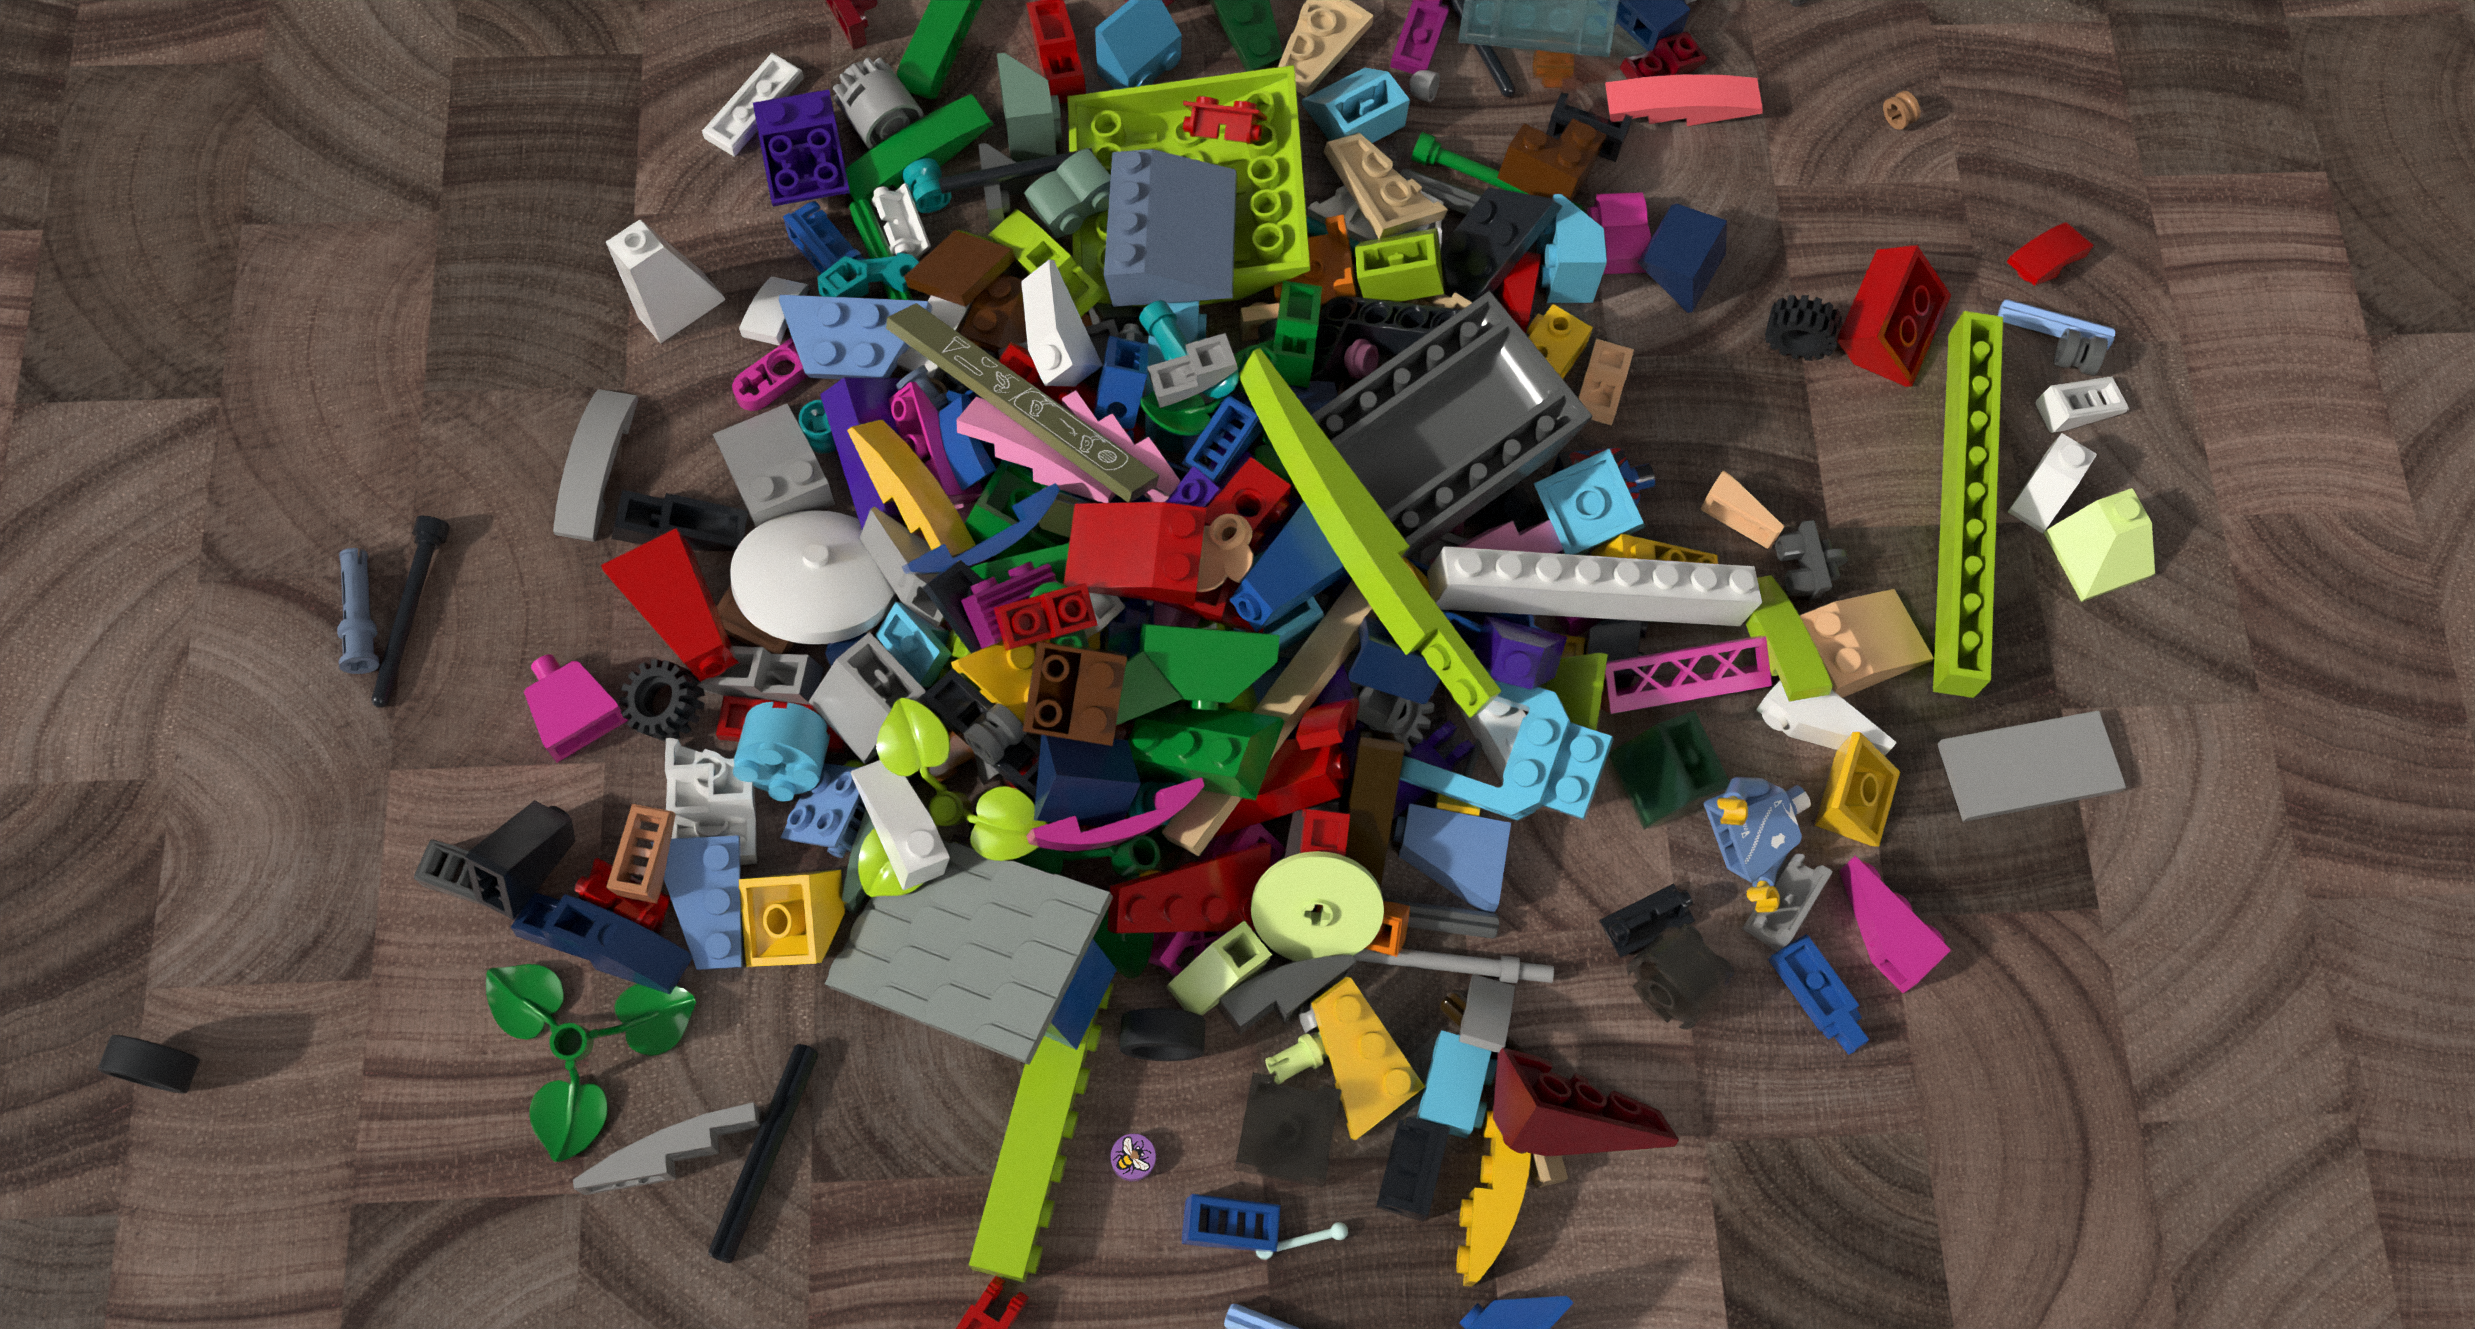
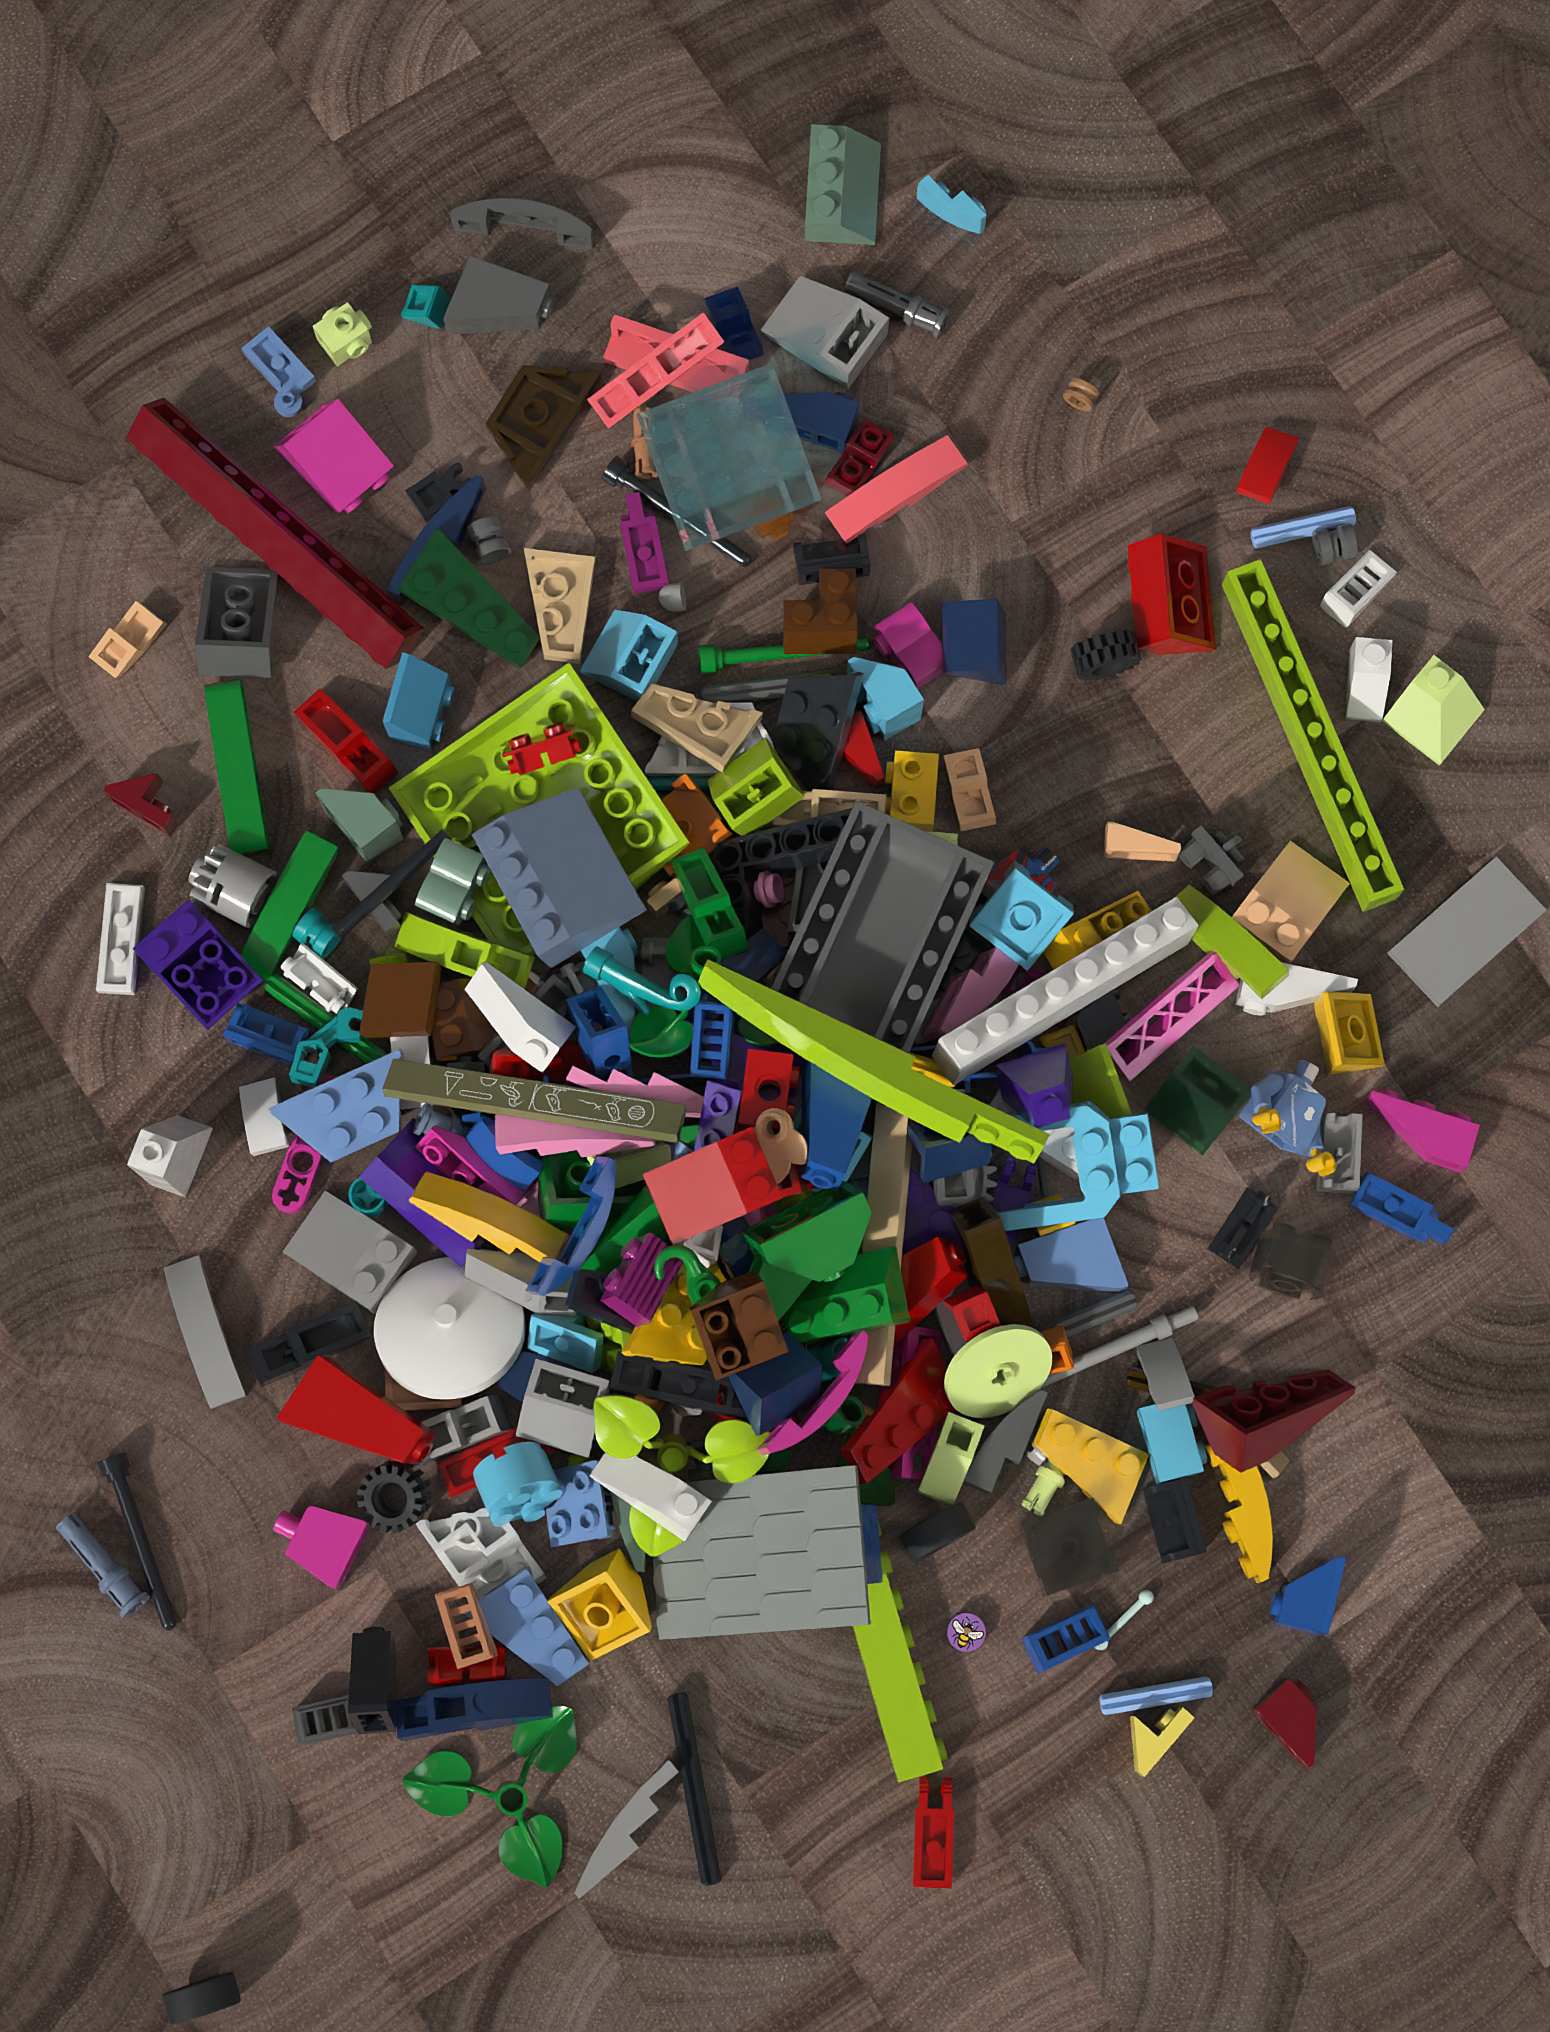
camera: 25 degrees left, 10 degrees up
dark grey wheel [964,703,1027,766] -> none
red slope [994,582,1098,651] -> none
light grey slope [1147,333,1238,408] -> none
red slope [1296,697,1359,750] -> none

